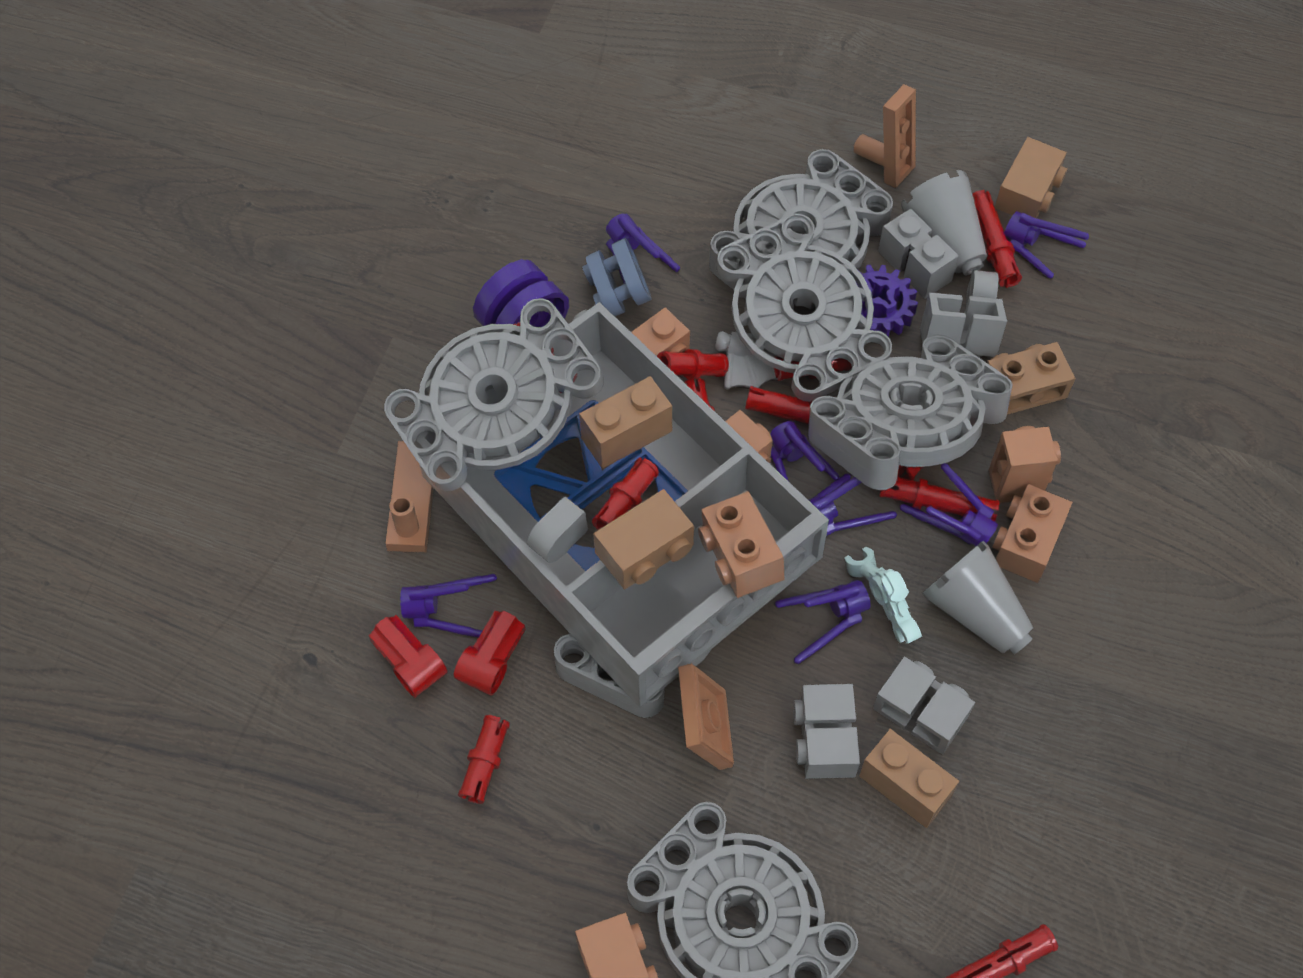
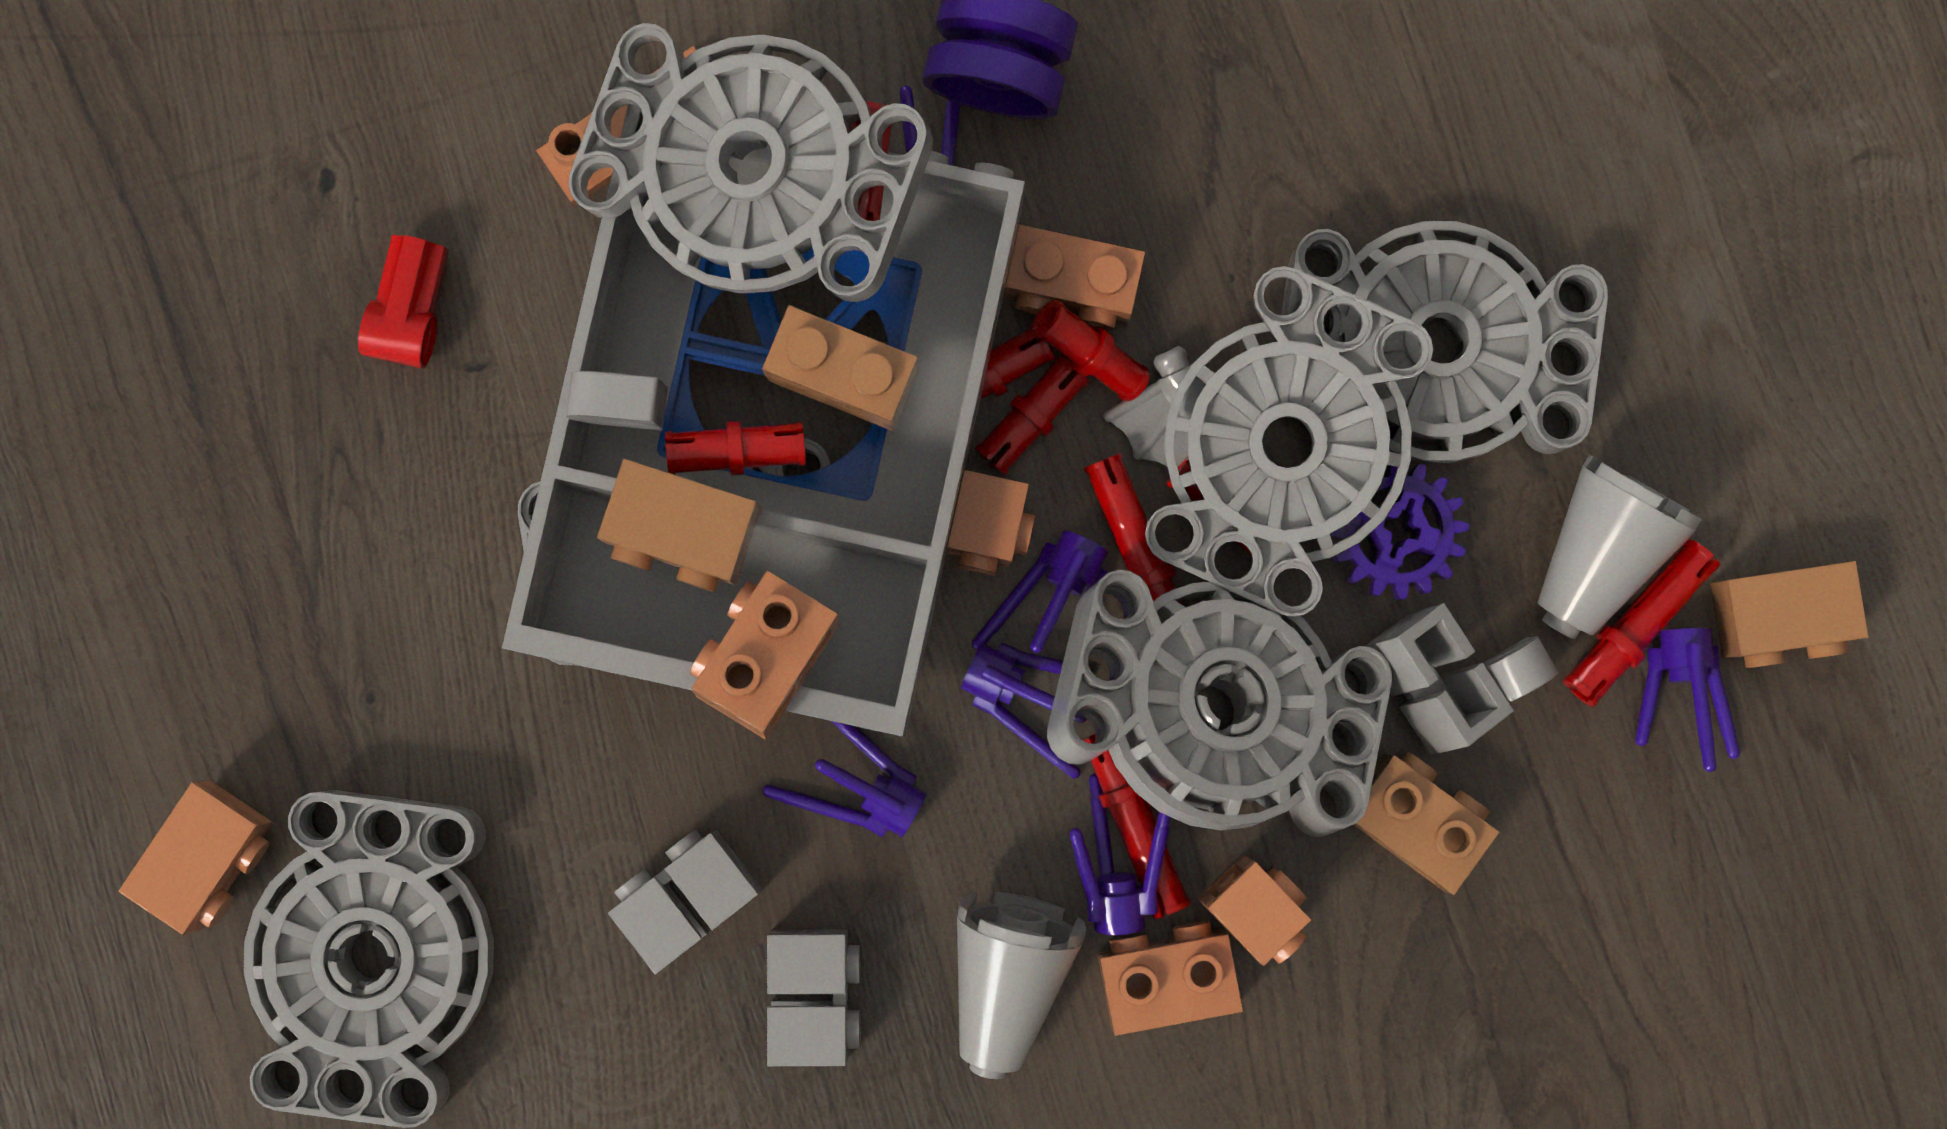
camera: 55 degrees right, 25 degrees up
dark purple plant [400,574,497,638] -> none
red piece [454,611,526,696] -> none
red pin [458,715,510,804] -> none
sand blue brick [582,238,652,317] -> none
dark purple plant [606,214,680,284] -> none
nougat tile [678,663,734,770] -> none
light aqua piece [845,547,922,643] -> none
nougat piece [854,84,916,188] -> none
medium nougat brick [859,729,960,828] -> none
light grey piece [878,209,959,299] -> none

